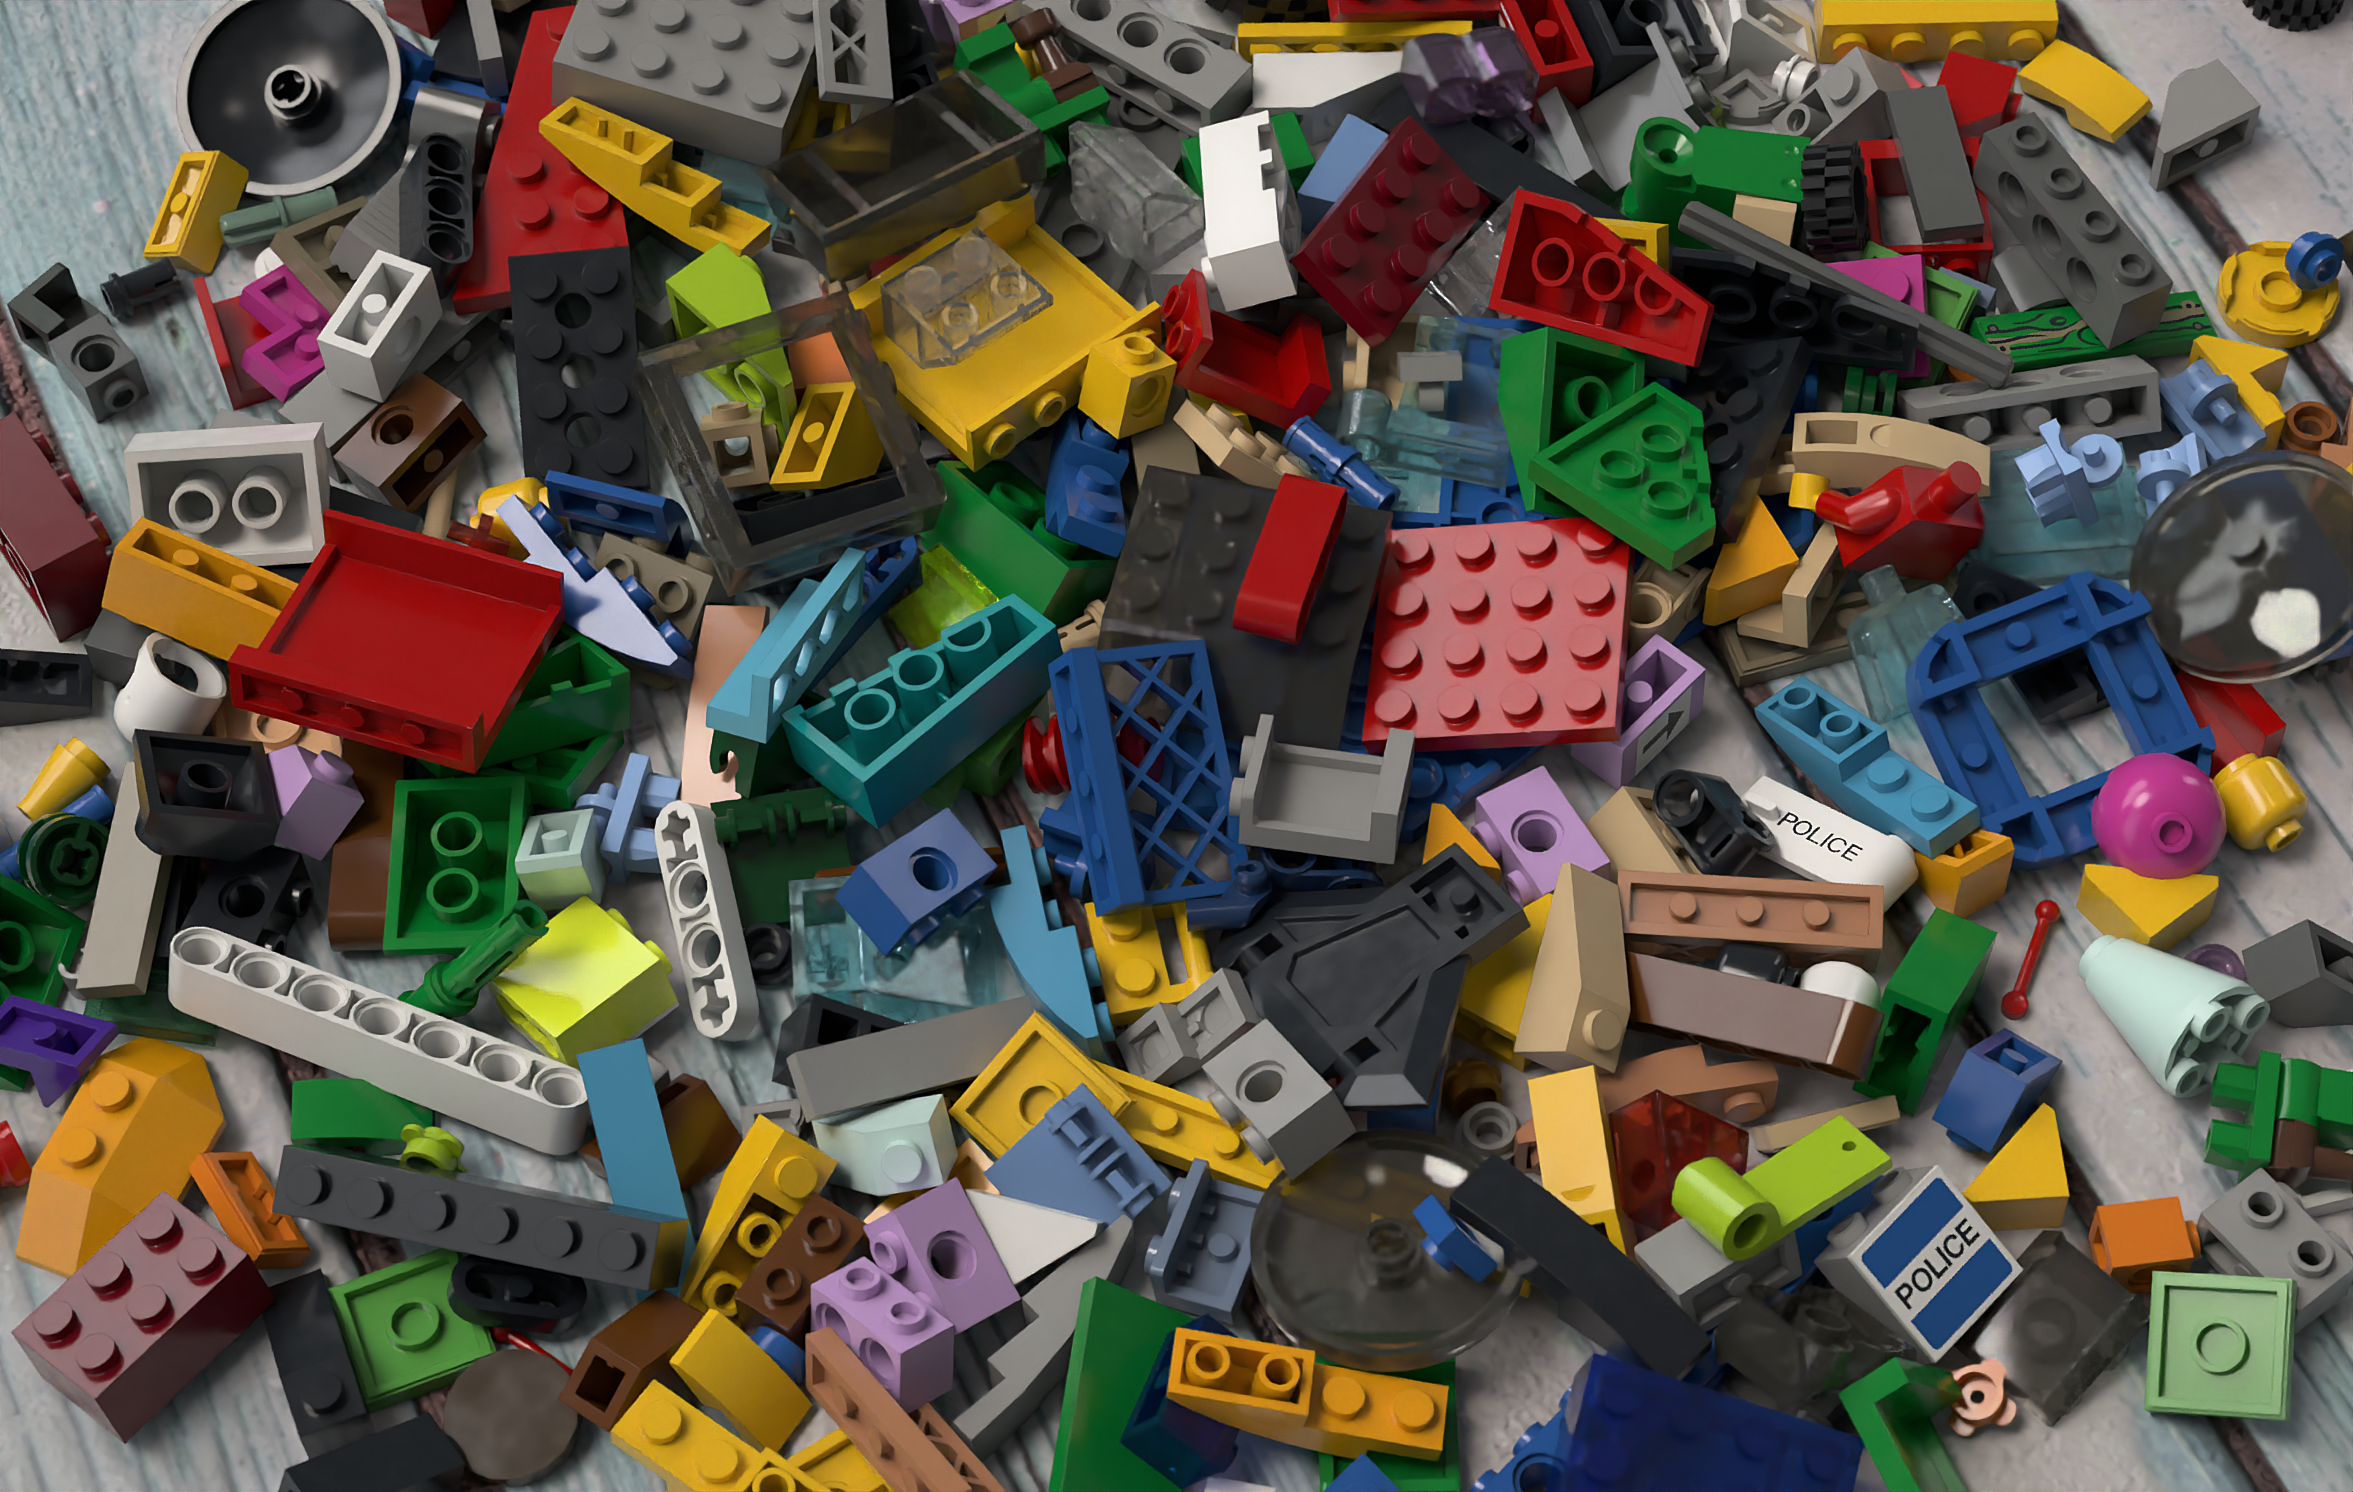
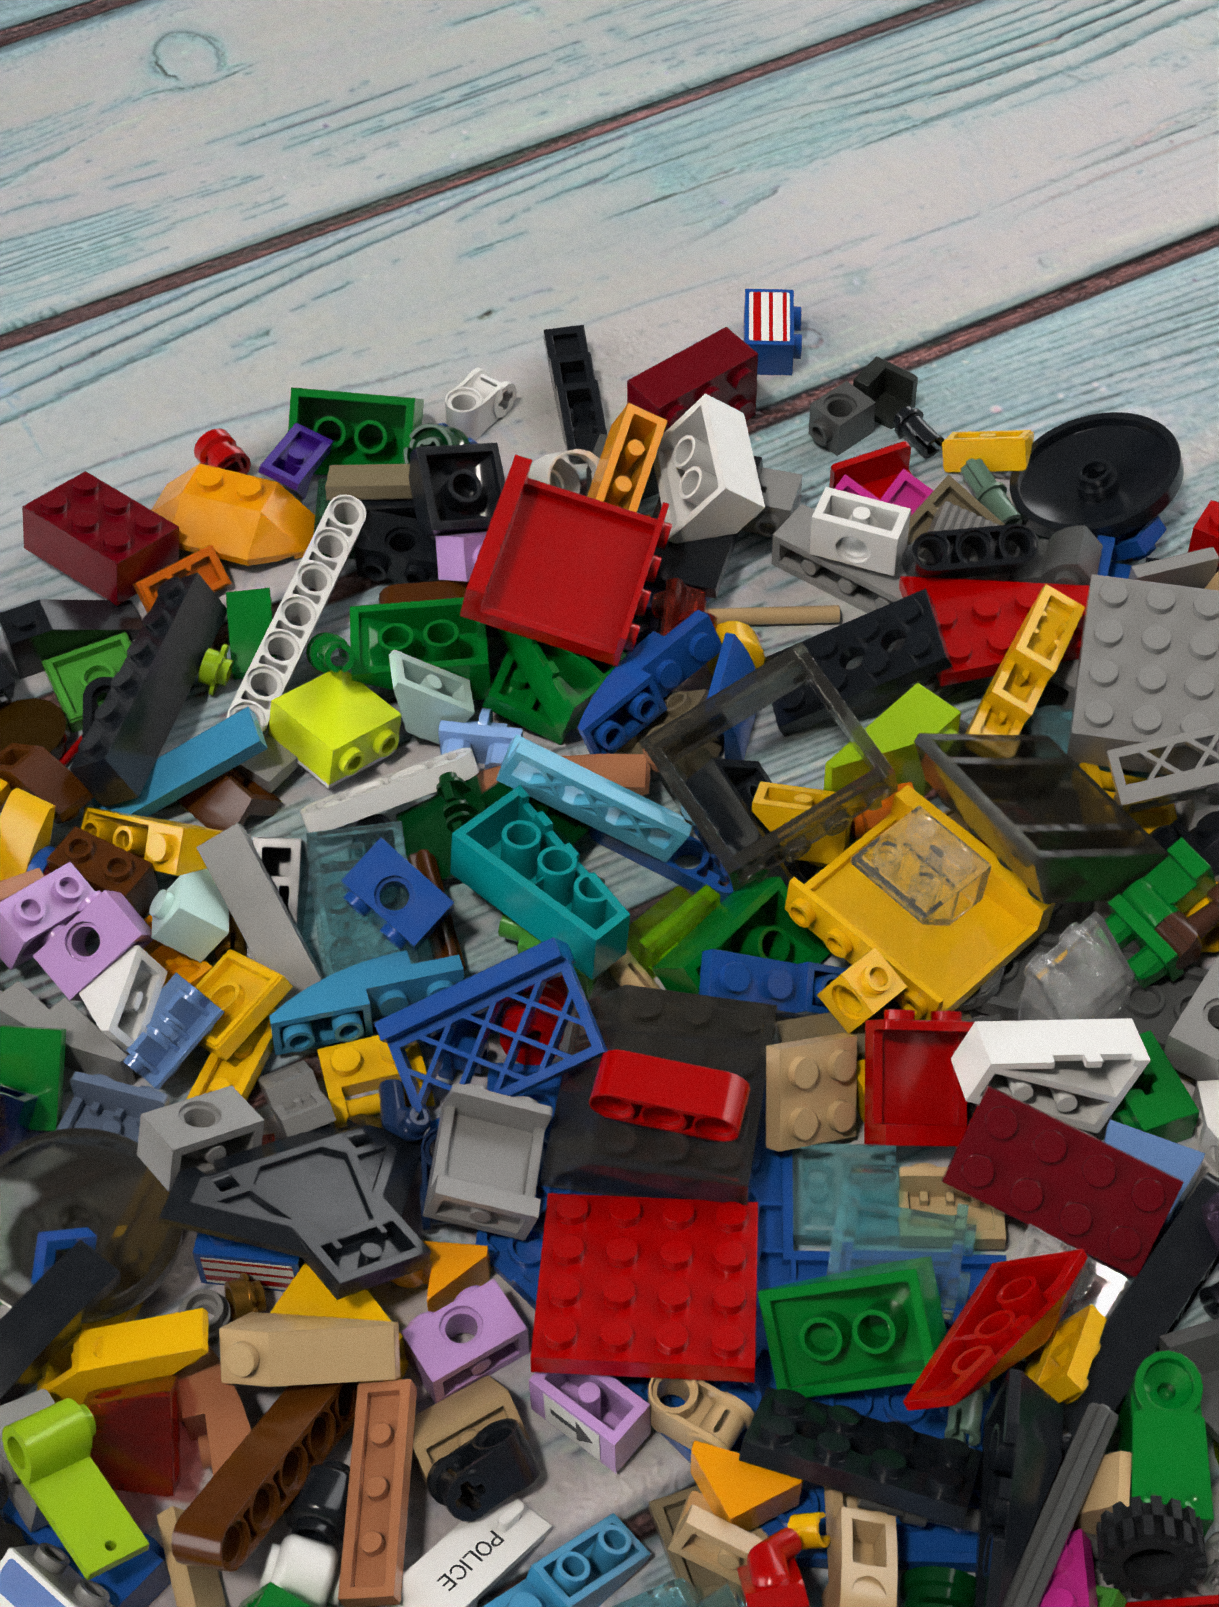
camera: 85 degrees right, 5 degrees down
yellow cone [16,737,112,823] -> none
reddish brown brick [333,370,488,514] -> none
tan brick [690,401,781,494] -> none
blue pin [1282,415,1401,521] -> none
light grey tile [1397,350,1463,412] -> none
green plate [1527,381,1716,572] -> none

